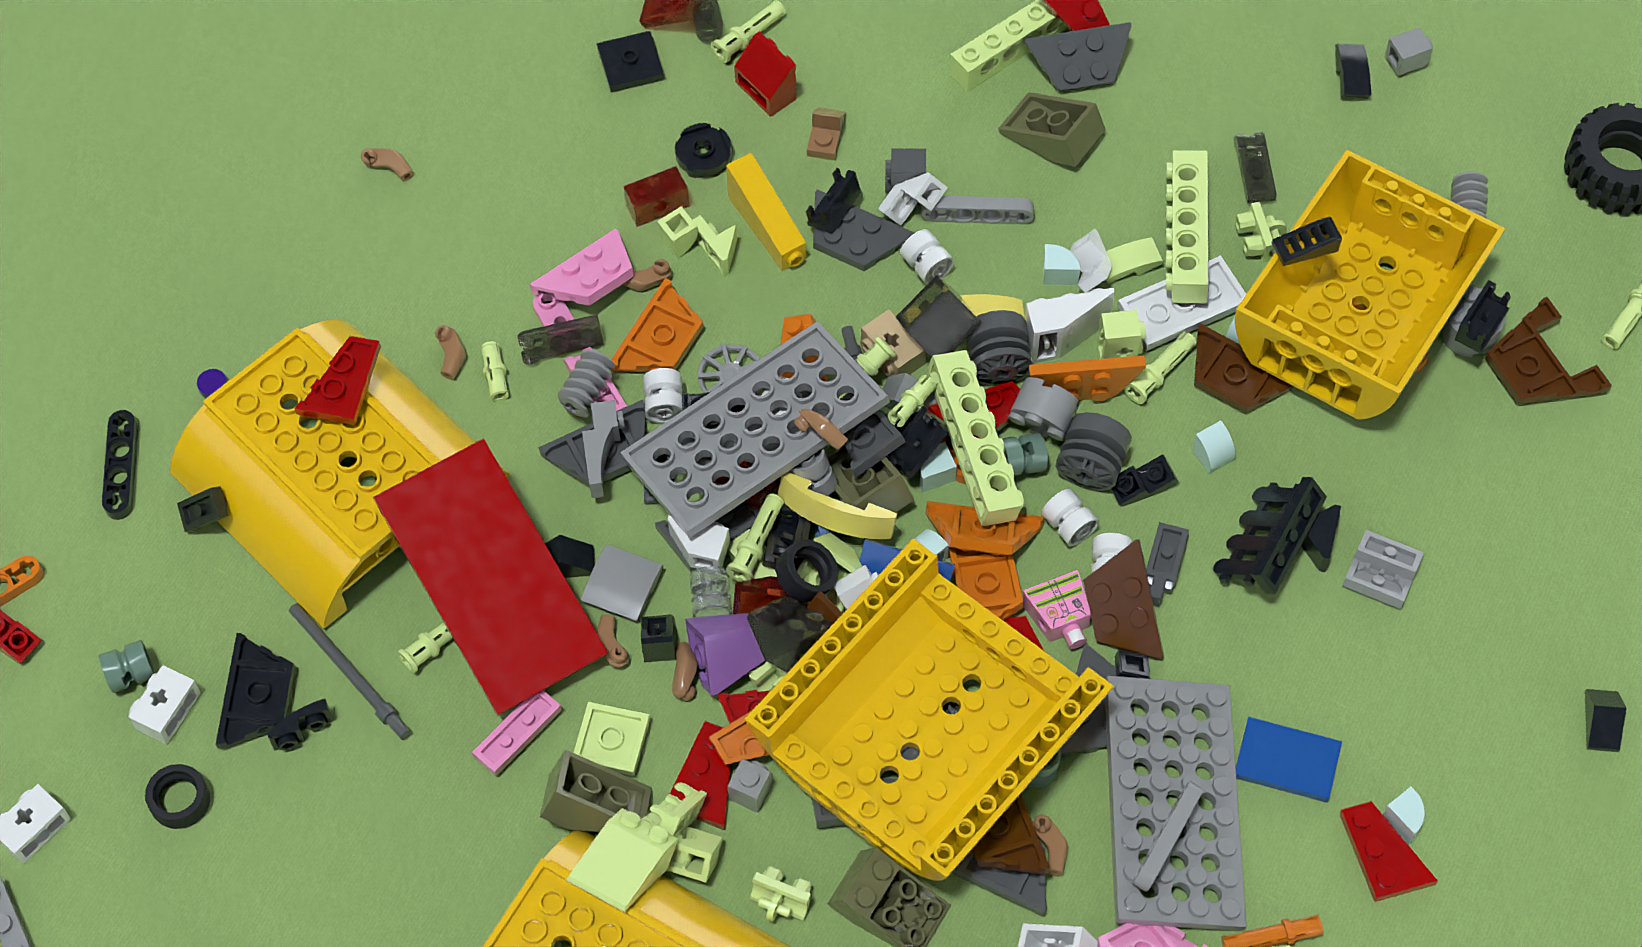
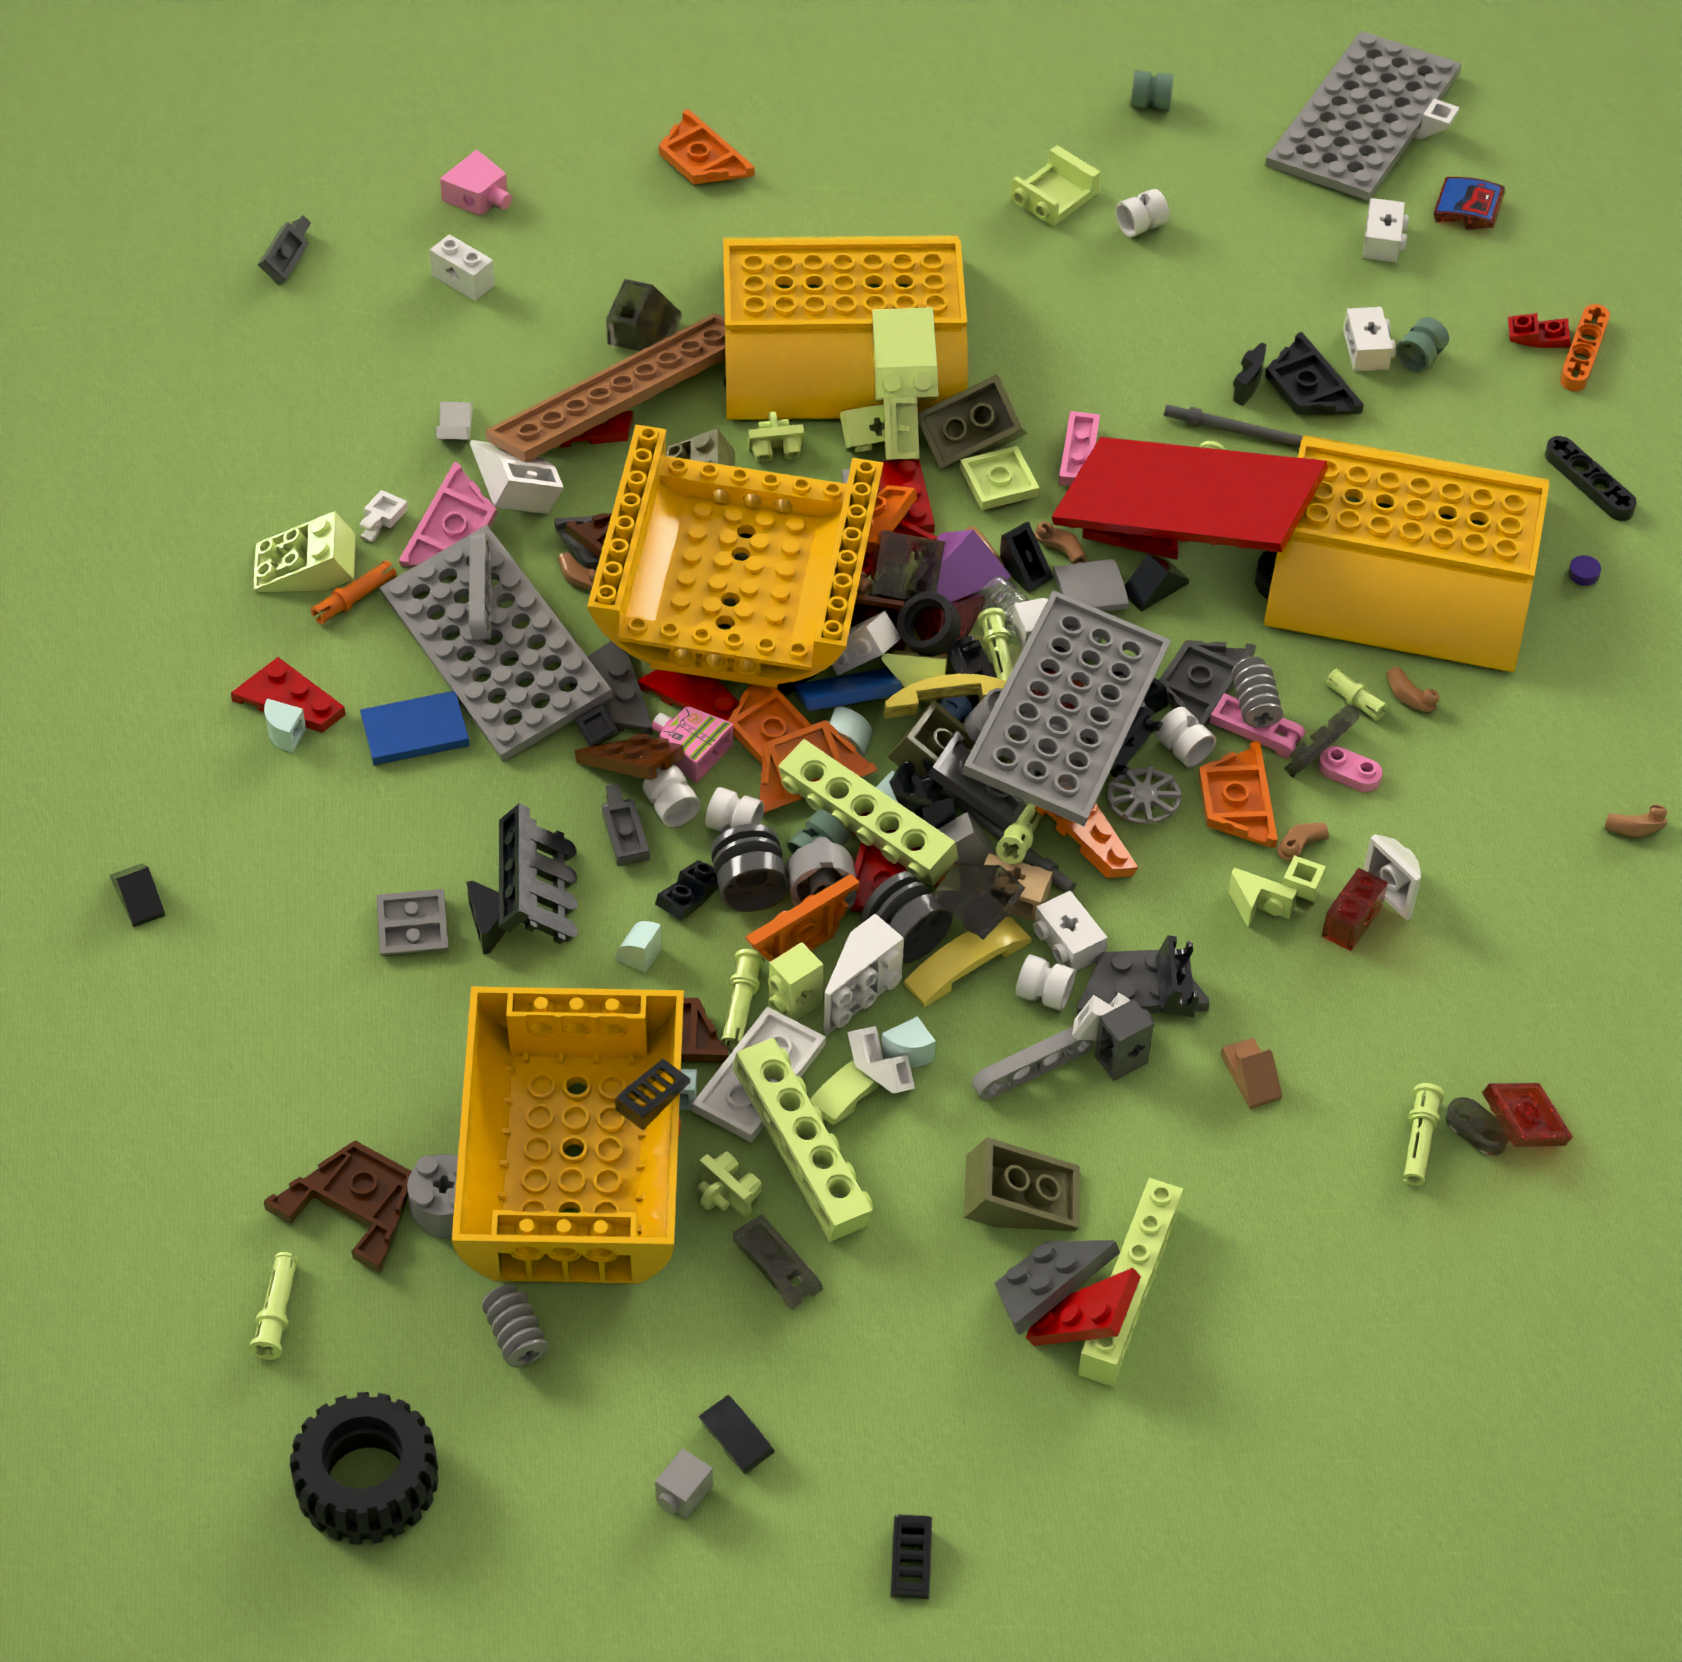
camera: 145 degrees right, 10 degrees down
black tyre [145,764,210,829] -> none
pearl dark grey plate [177,486,229,532] -> none
red wing [294,336,381,425] -> none
bright pink wing [530,229,634,306] -> none
light grey slope [582,400,625,499] -> none
black plate [596,31,665,93] -> none
black plate [675,123,732,178] -> none
yellow slope [726,152,807,271] -> none
red slope [734,31,797,117] -> none
medium nougat arm [794,409,848,450] -> none
yellowish green pin [888,375,937,427] -> none
black hinge [1455,280,1511,354] -> none
none -> white brick [1033,891,1108,972]
none -> white slope [1362,834,1421,921]

